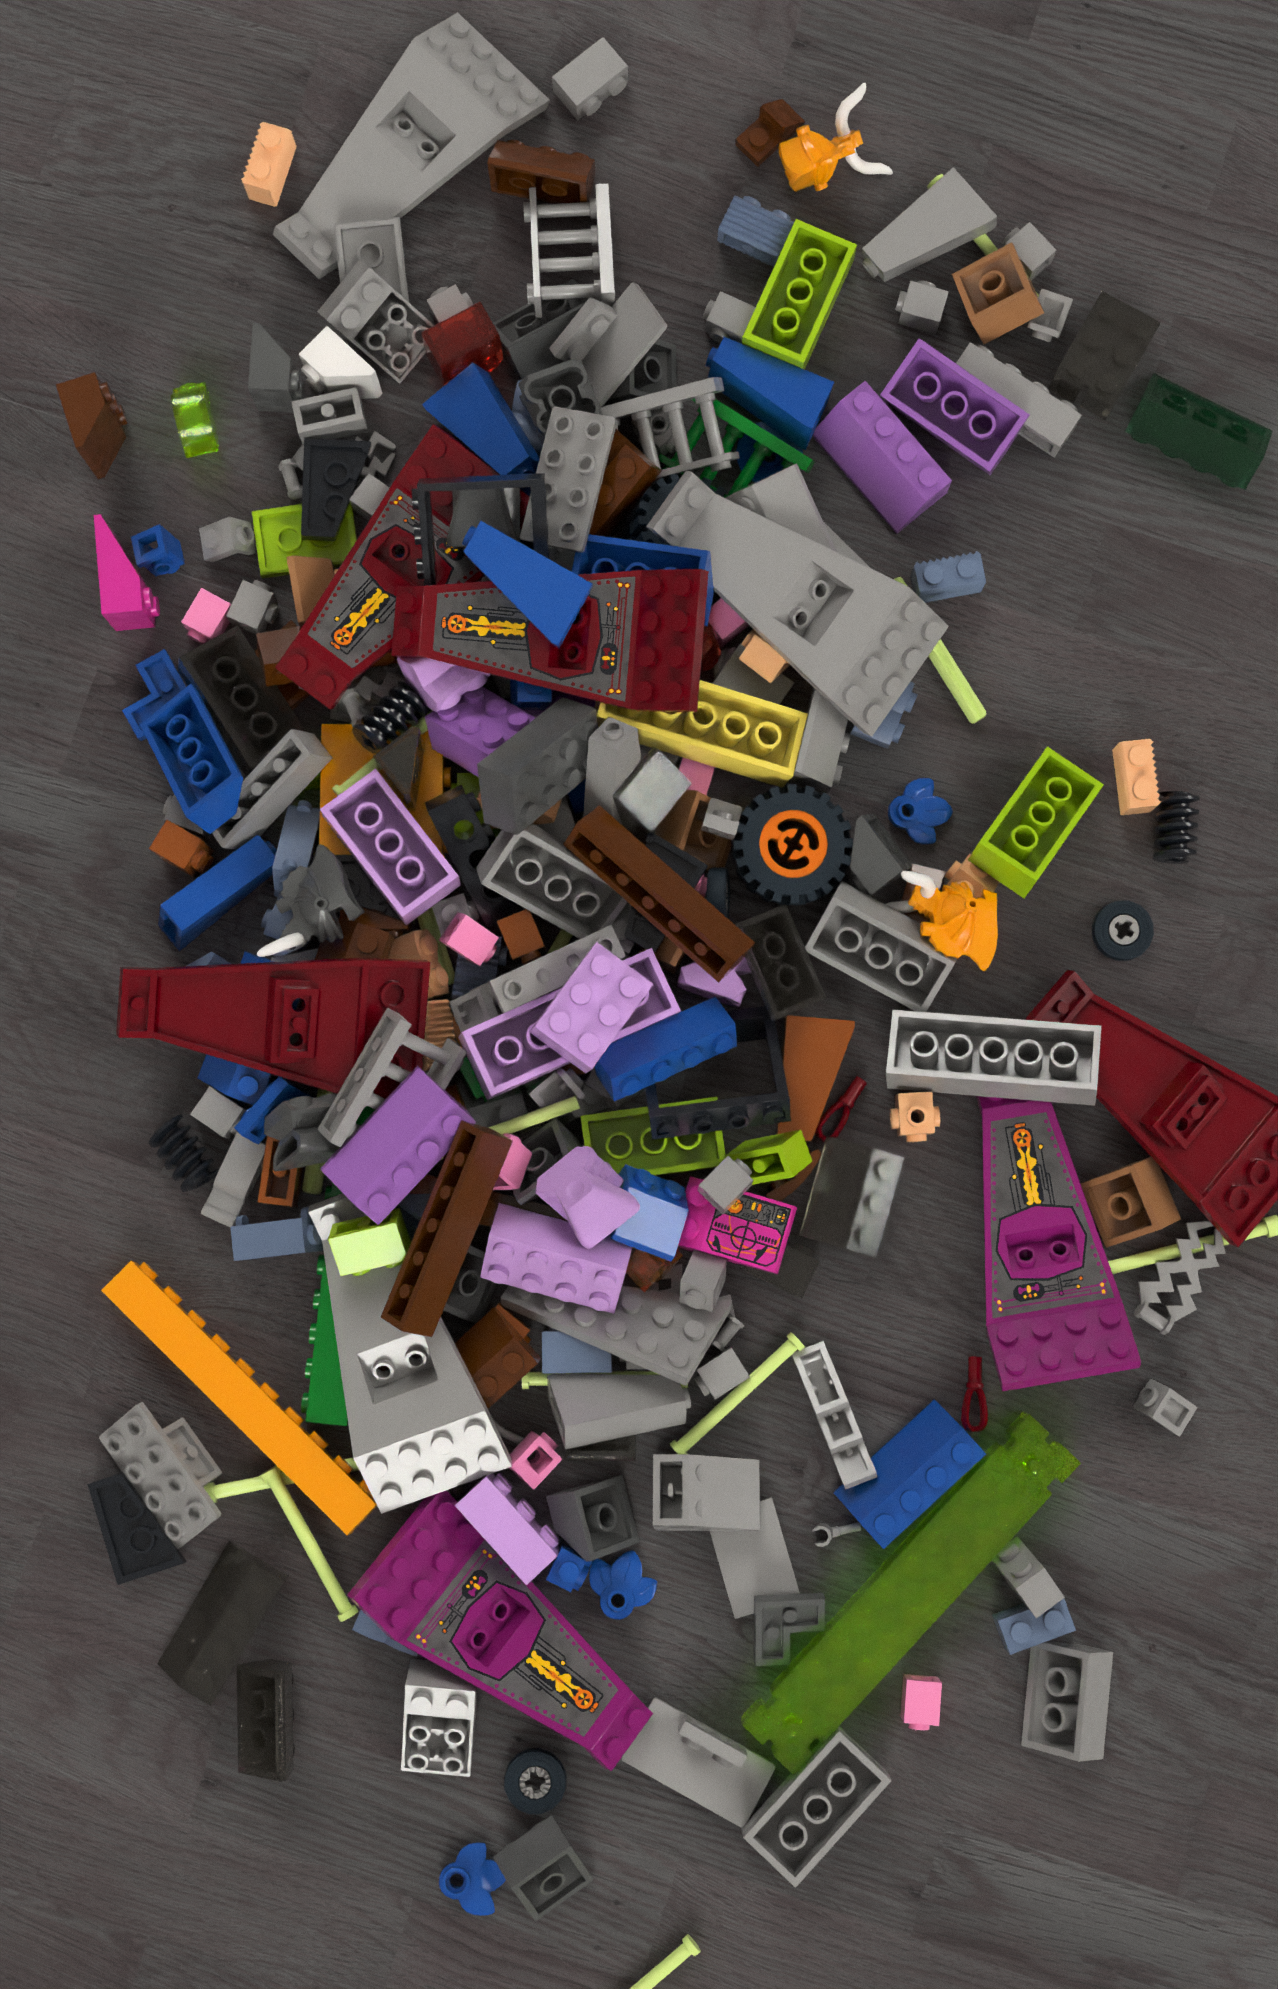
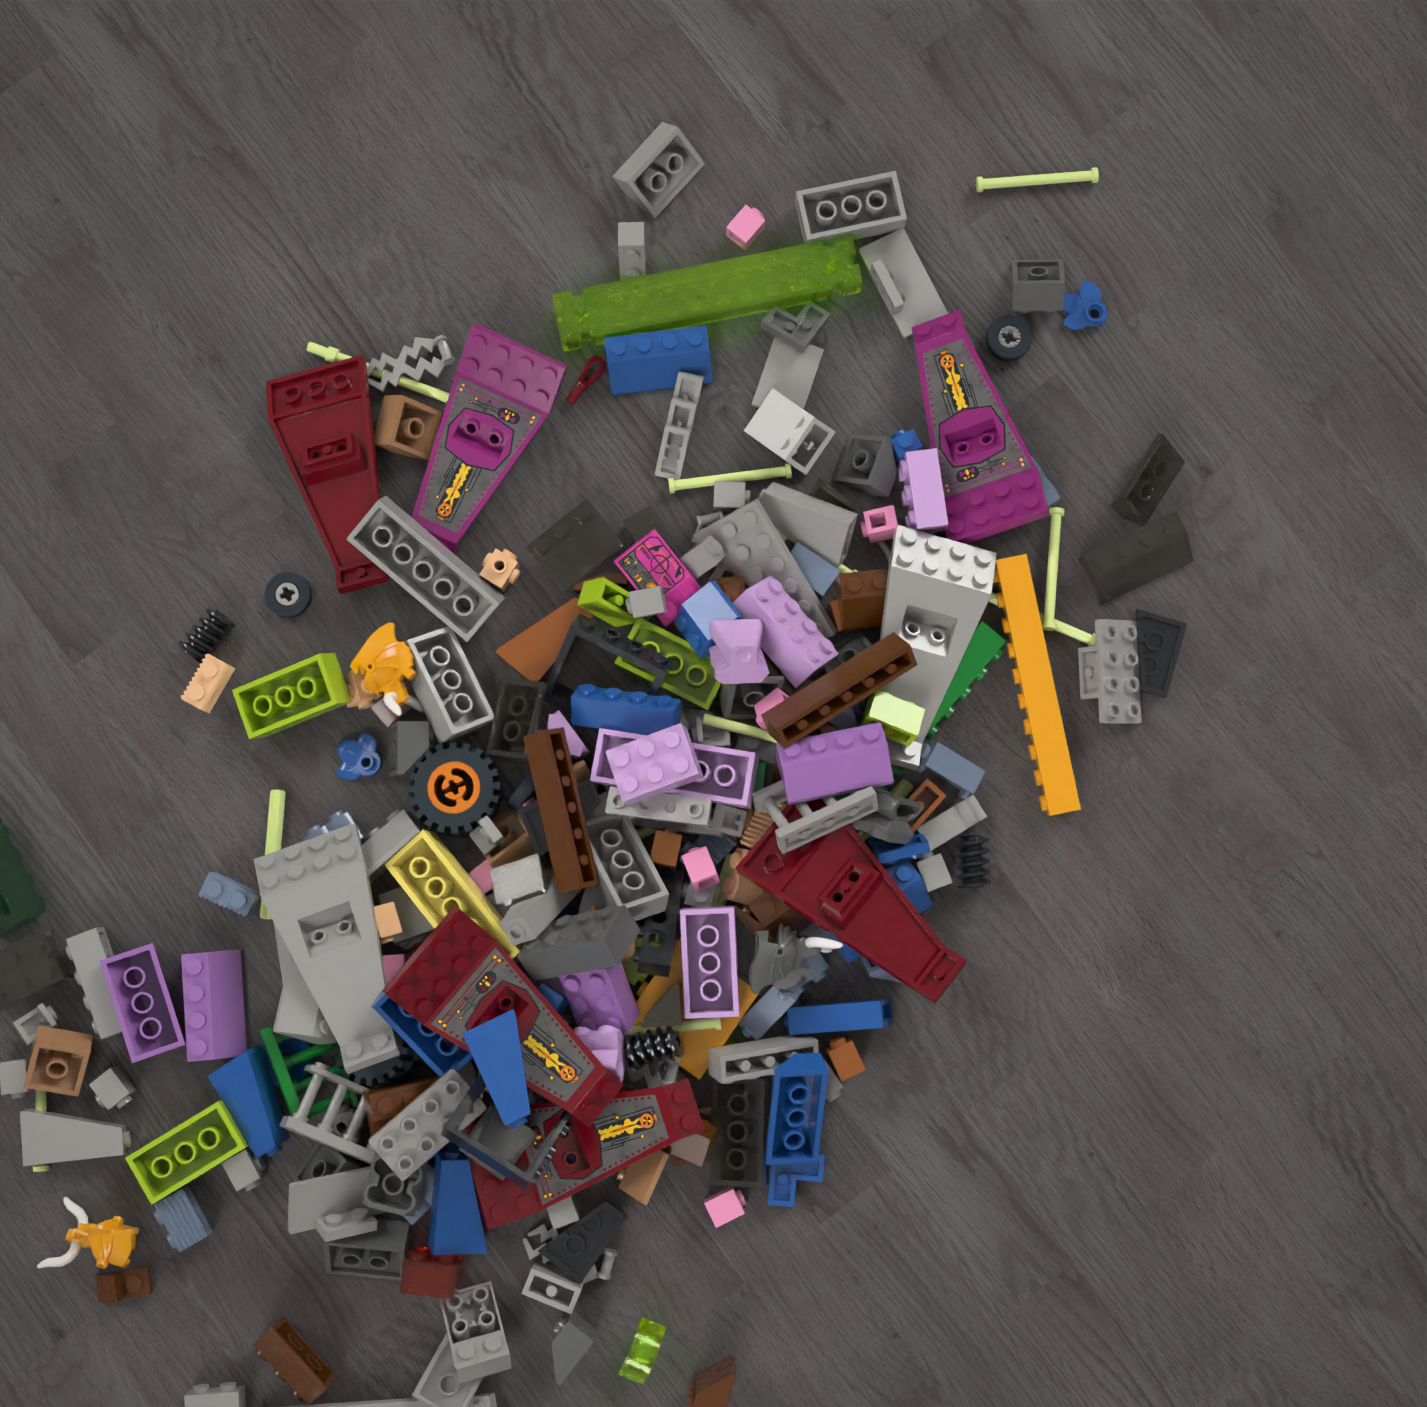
camera: 150 degrees left, 0 degrees up
dark pink slope [94,514,160,631] -> none
blue brick [131,524,185,576] -> none
light grey bracket [199,517,256,562] -> none
light grey brick [226,580,280,635] -> none
lime tile [252,503,357,579] -> none
white slope [299,326,383,399] -> none
light grey slope [401,1659,479,1777] -> none
light grey brick [427,284,477,345] -> none
light grey fence [523,183,615,318] -> none
blue plate [589,1550,657,1620] -> none
light grey hand [812,1522,861,1547] -> none
dark red piece [815,1076,867,1143] -> none
sand blue brick [992,1598,1076,1655] -> none
light grey bracket [1134,1379,1198,1437] -> none

